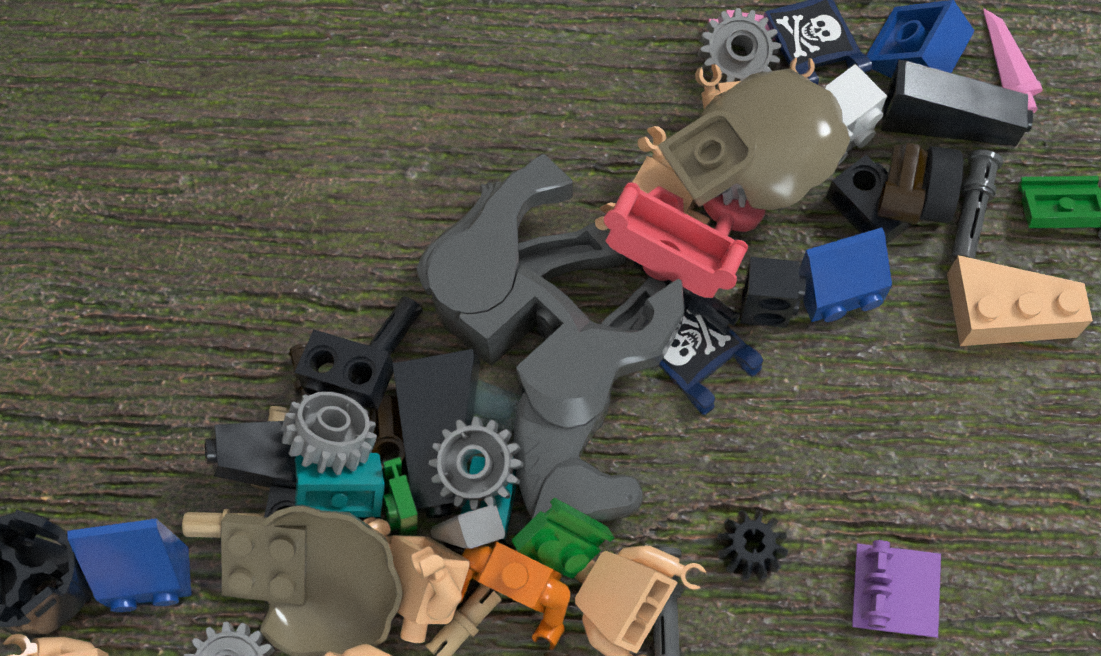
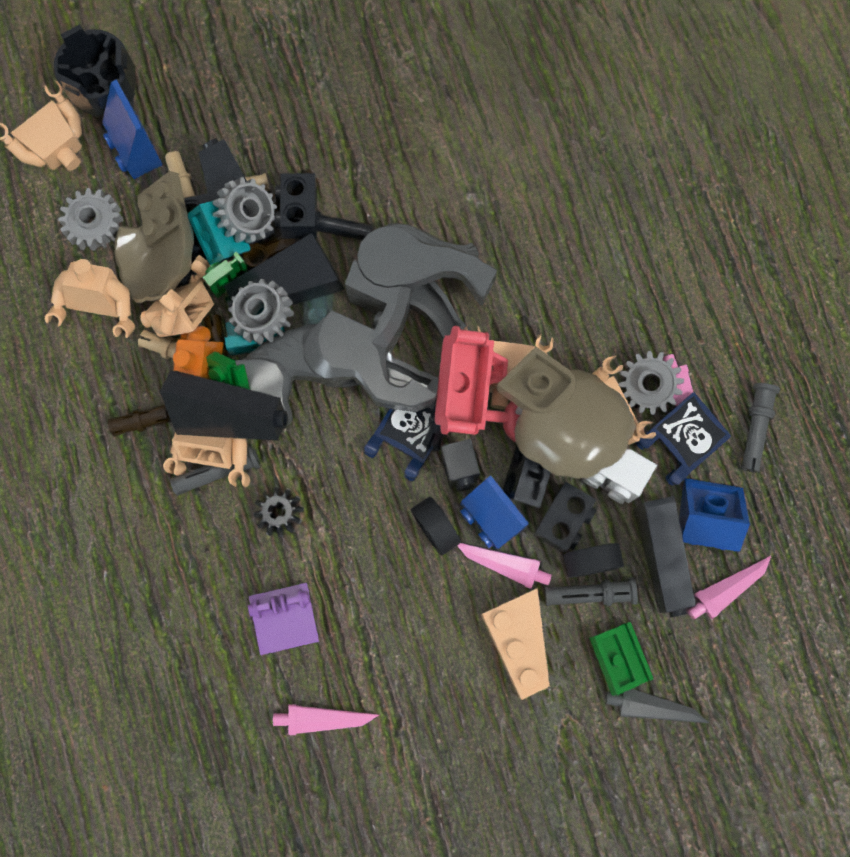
camera: 70 degrees right, 10 degrees up
light grey slope [430,505,505,549] -> none
dark brown piece [877,143,928,224] -> none
none -> black slope [160,370,288,441]
none -> bright pink bar [273,704,379,735]
none -> black tyre [411,496,461,556]
none -> bright pink bar [458,543,552,589]
none -> black brick [503,444,551,508]

